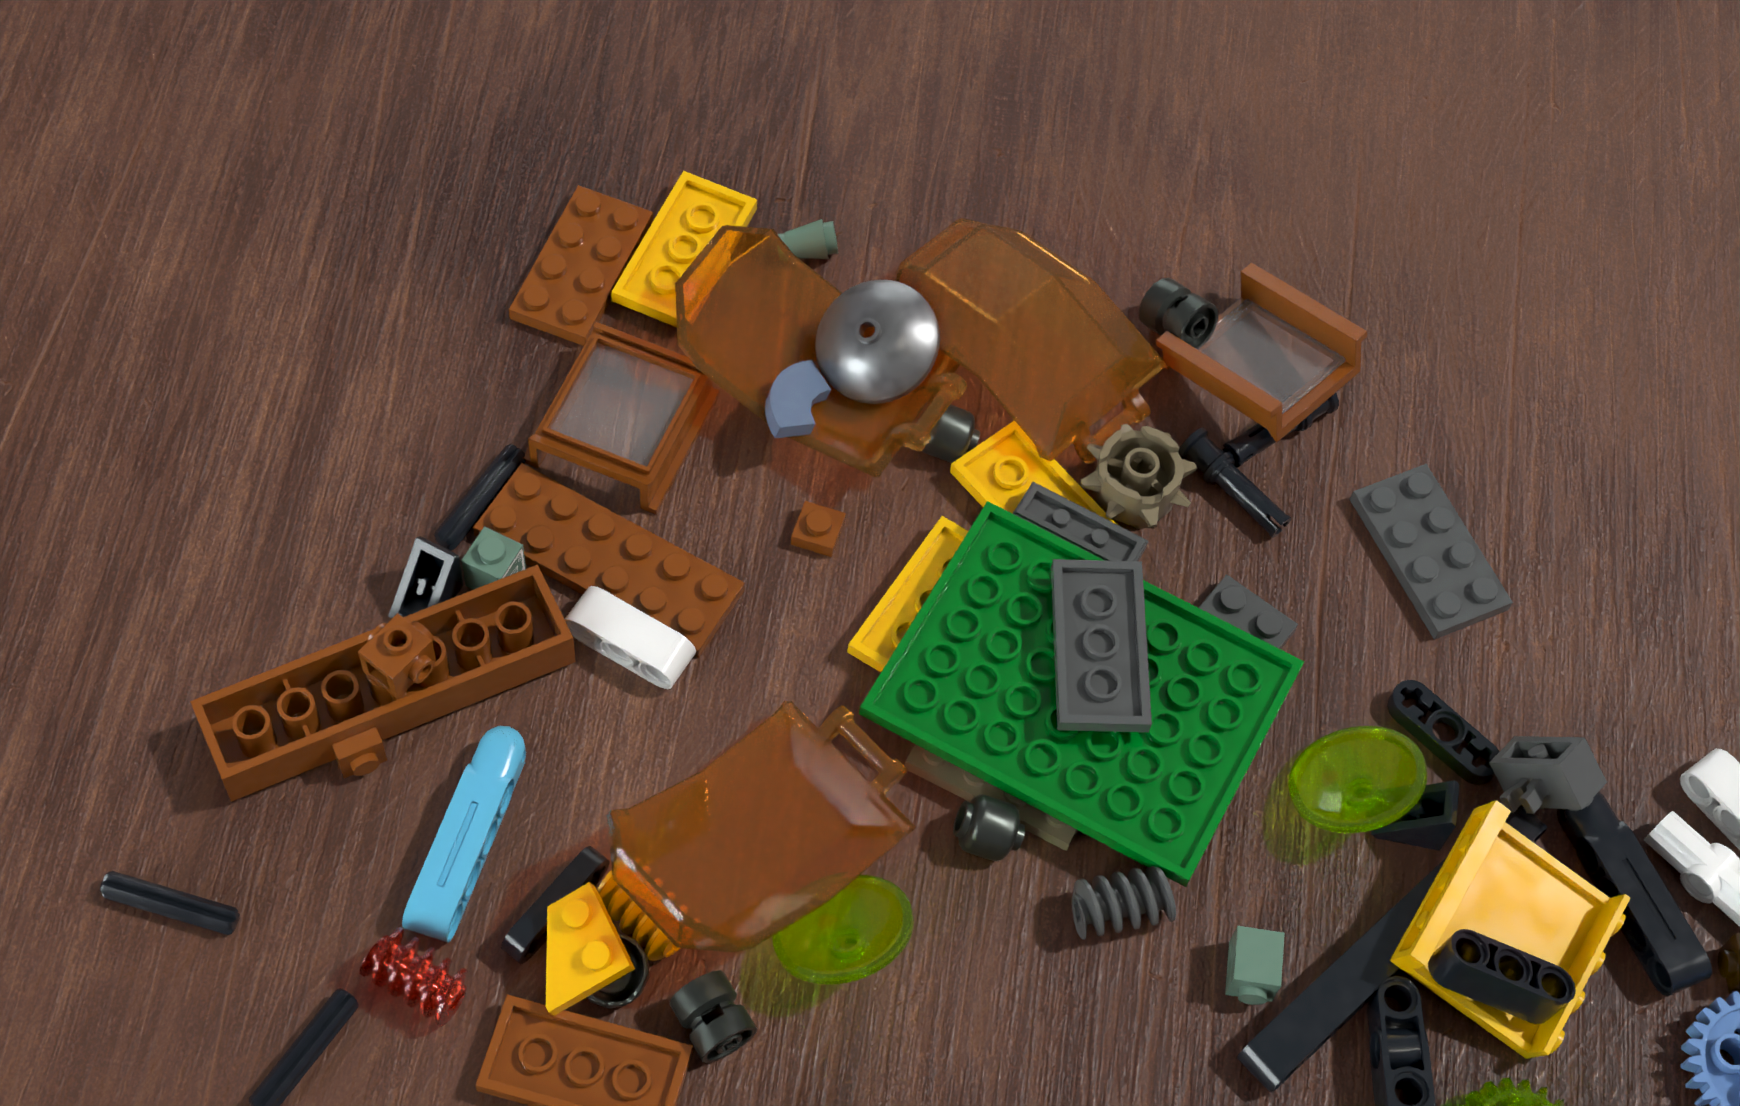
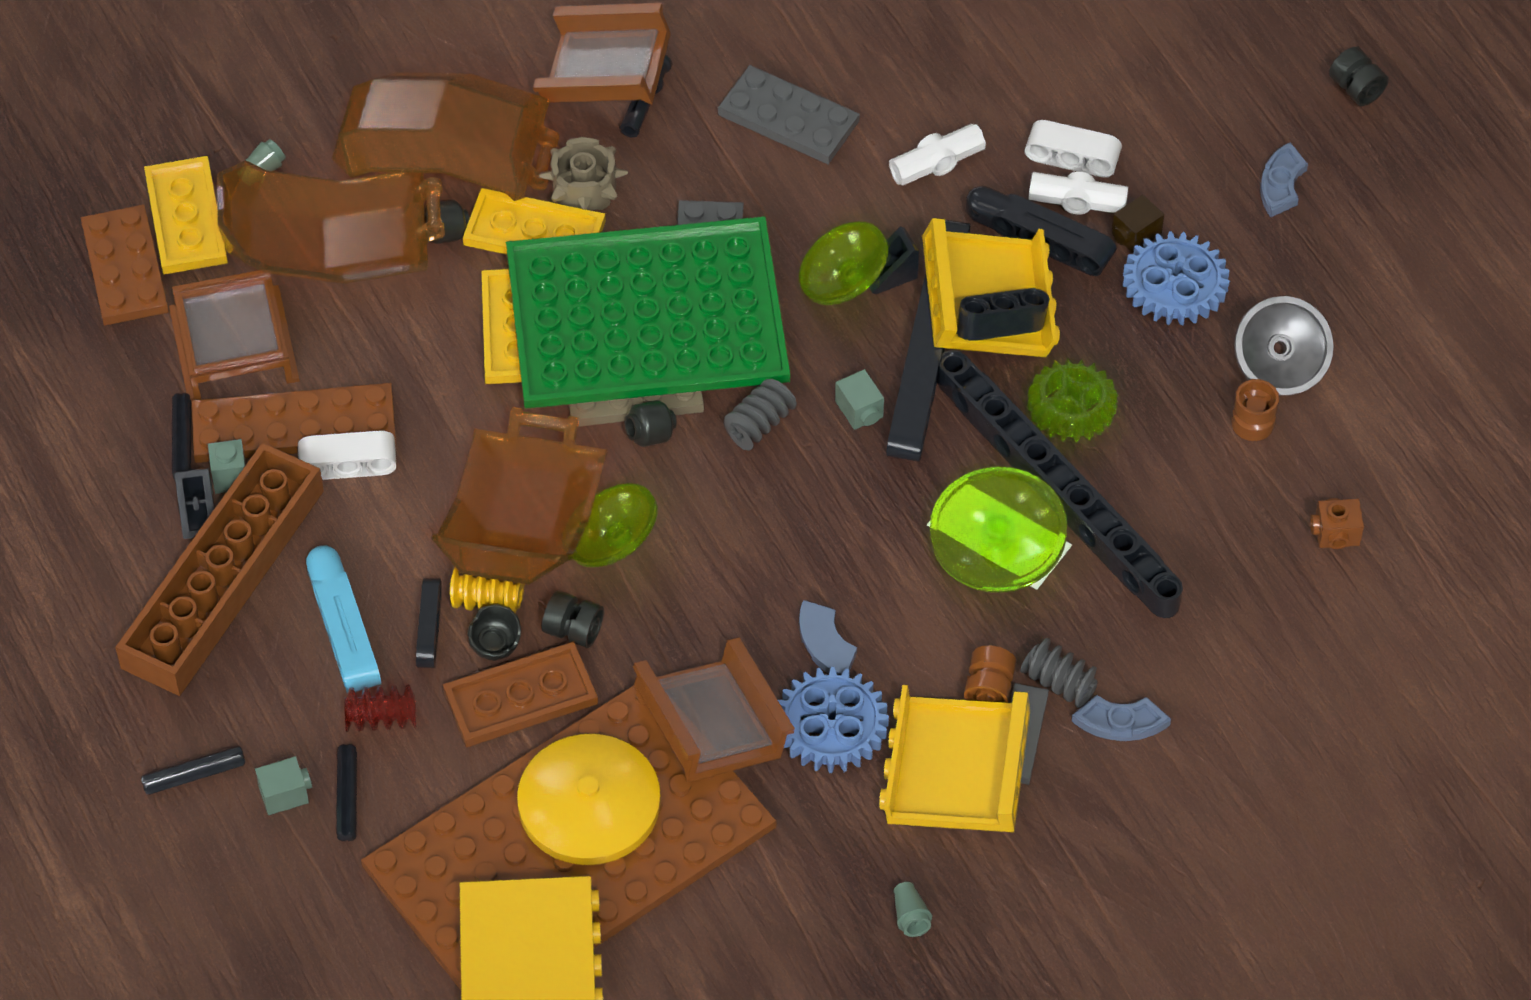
camera: 30 degrees left, 5 degrees down
dark orange plate [332,727,387,778] -> none
dark orange brick [358,613,436,699] -> none
yellow wing [546,882,635,1015] -> none
sand blue tile [765,360,831,438] -> none
dark orange plate [791,501,846,557] -> none
flat silver dish [815,280,940,404] -> none
dark grey tile [1013,482,1148,561] -> none
dark grey plate [1051,559,1152,732] -> none
pearl dark grey wheel [1139,278,1218,349] -> none
black pin [1178,427,1292,538] -> none
black beam [1387,680,1500,785] -> none
dark grey brick [1489,736,1607,814] -> none
none -> sand green brick [255,756,312,815]
none -> white piece [889,124,986,186]

